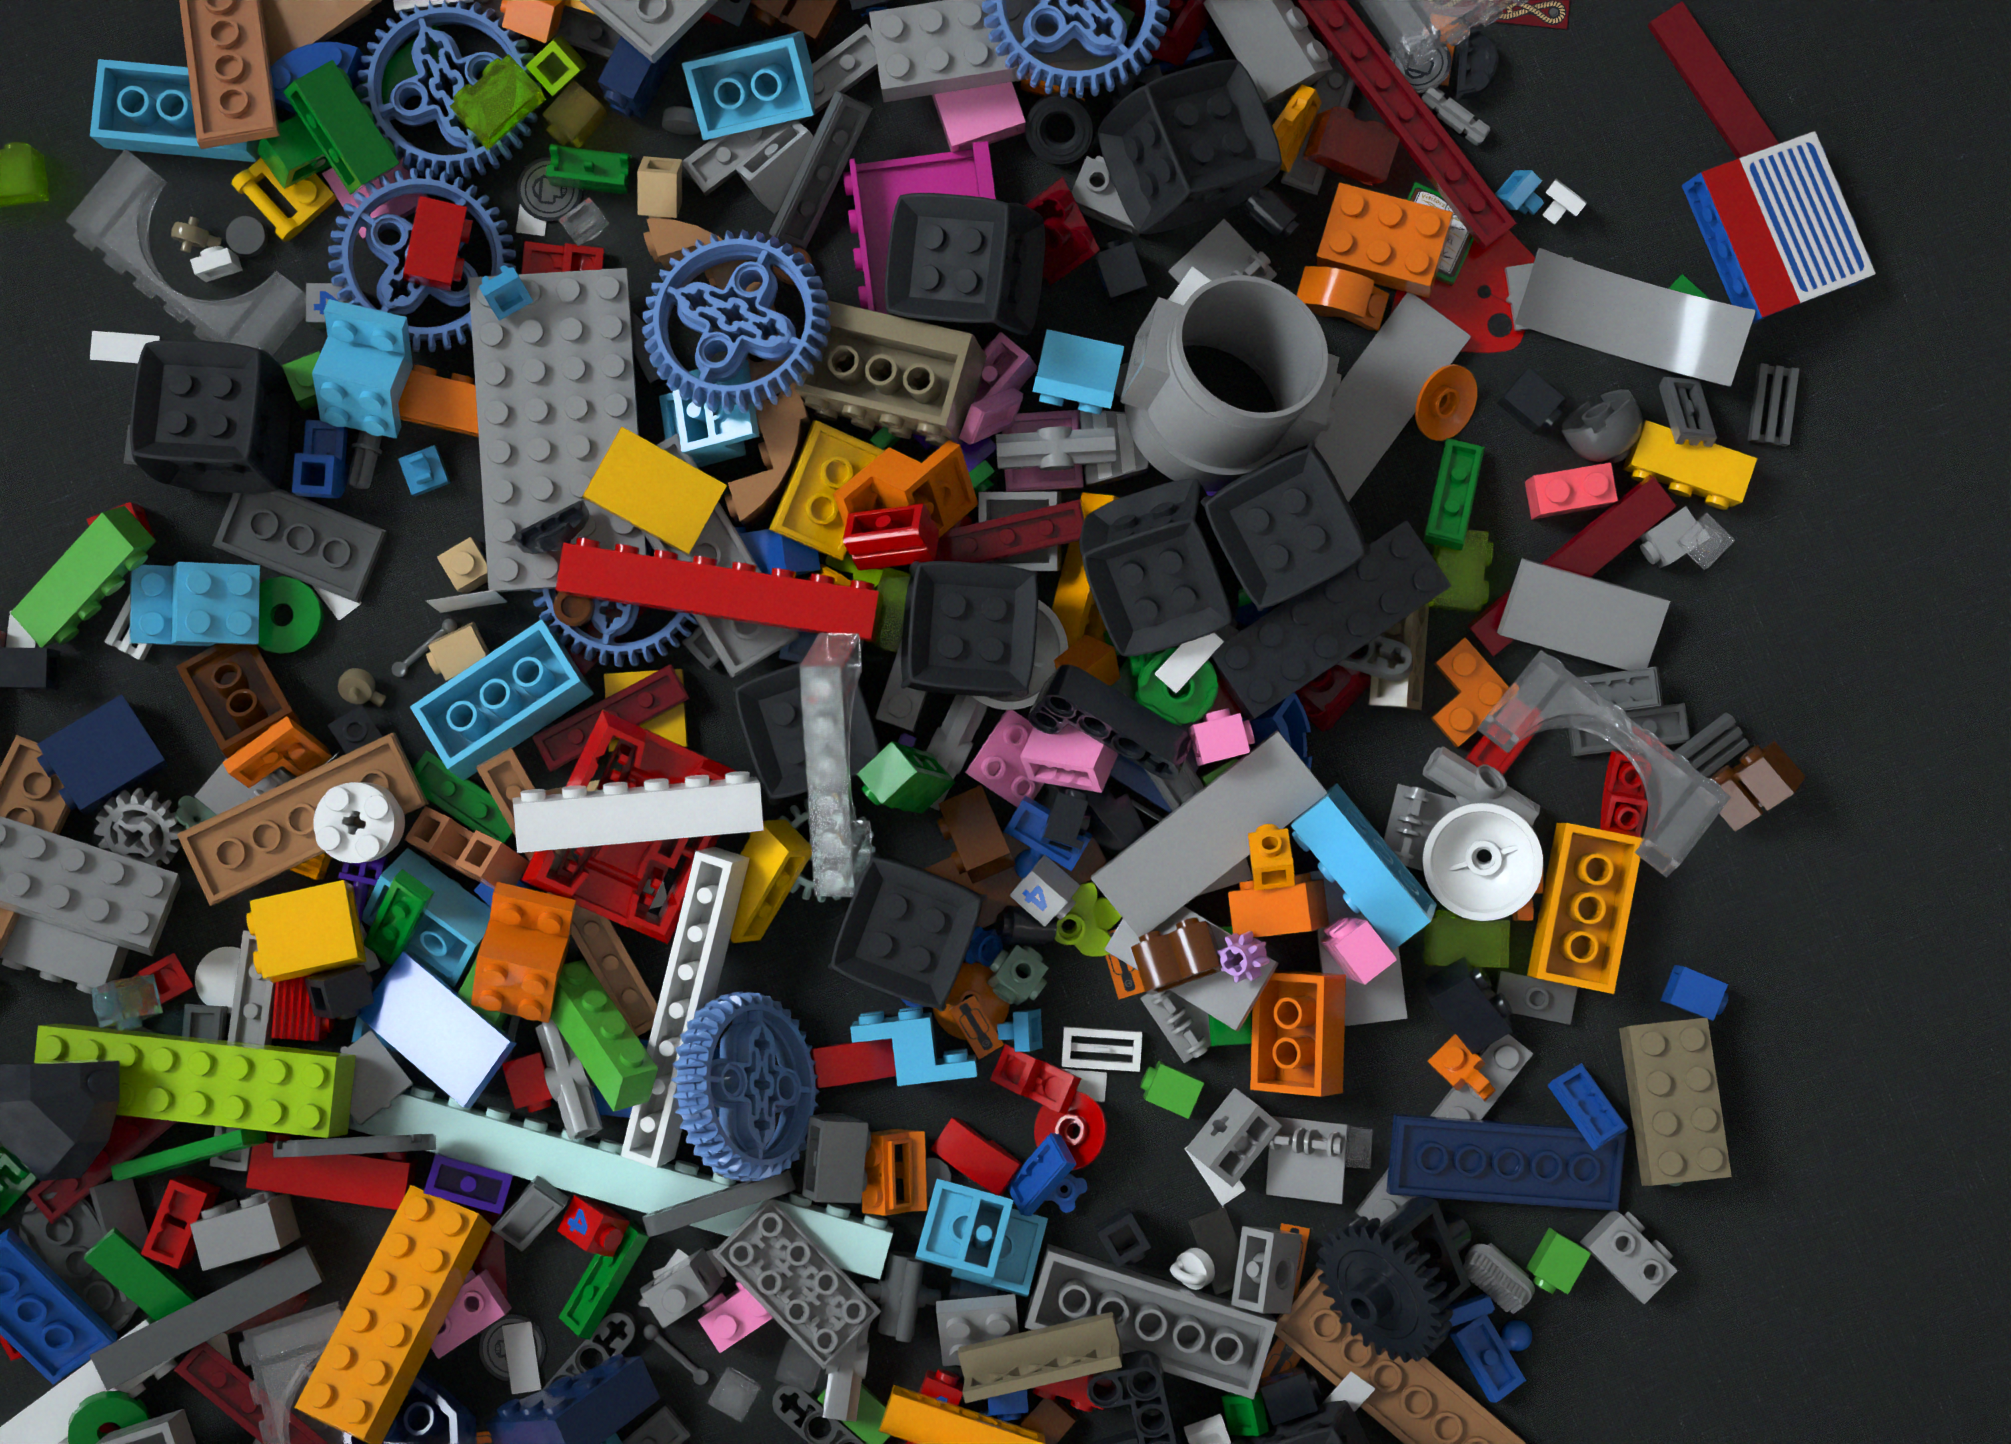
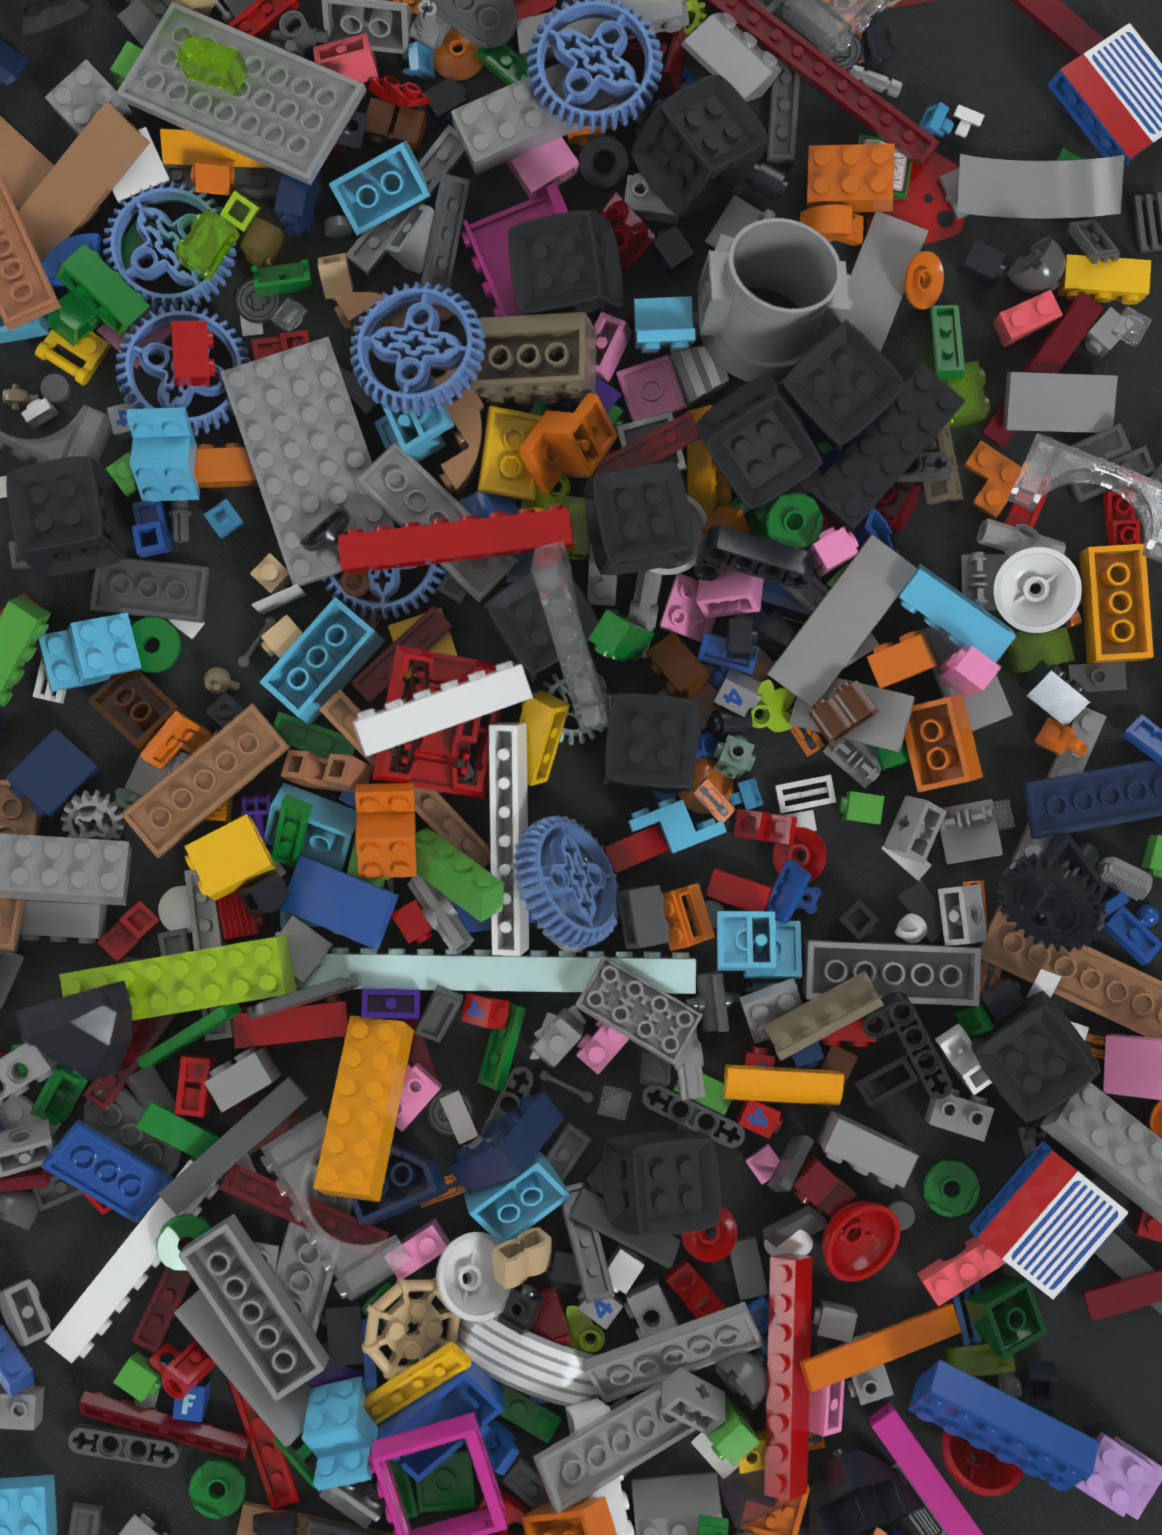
camera: 10 degrees left, 0 degrees up
clear light blue brick [91,974,163,1032] -> none
white brick [314,782,405,863] -> none
dark azure tile [478,265,533,321] -> none
yellow tile [582,426,727,556] -> none
dark grey beam [642,1169,796,1237] -> none
red brick [843,503,939,570] -> none
bright pink tile [959,387,1023,445] -> none
light grey piece [996,426,1116,471] -> none
white sticker [1155,633,1224,693] -> none
lavender gear [1217,931,1270,983] -> none
light orange brick [1248,824,1295,891] -> none
light orange wing [1272,84,1322,173] -> none
clear red brick [1303,106,1400,186] -> none

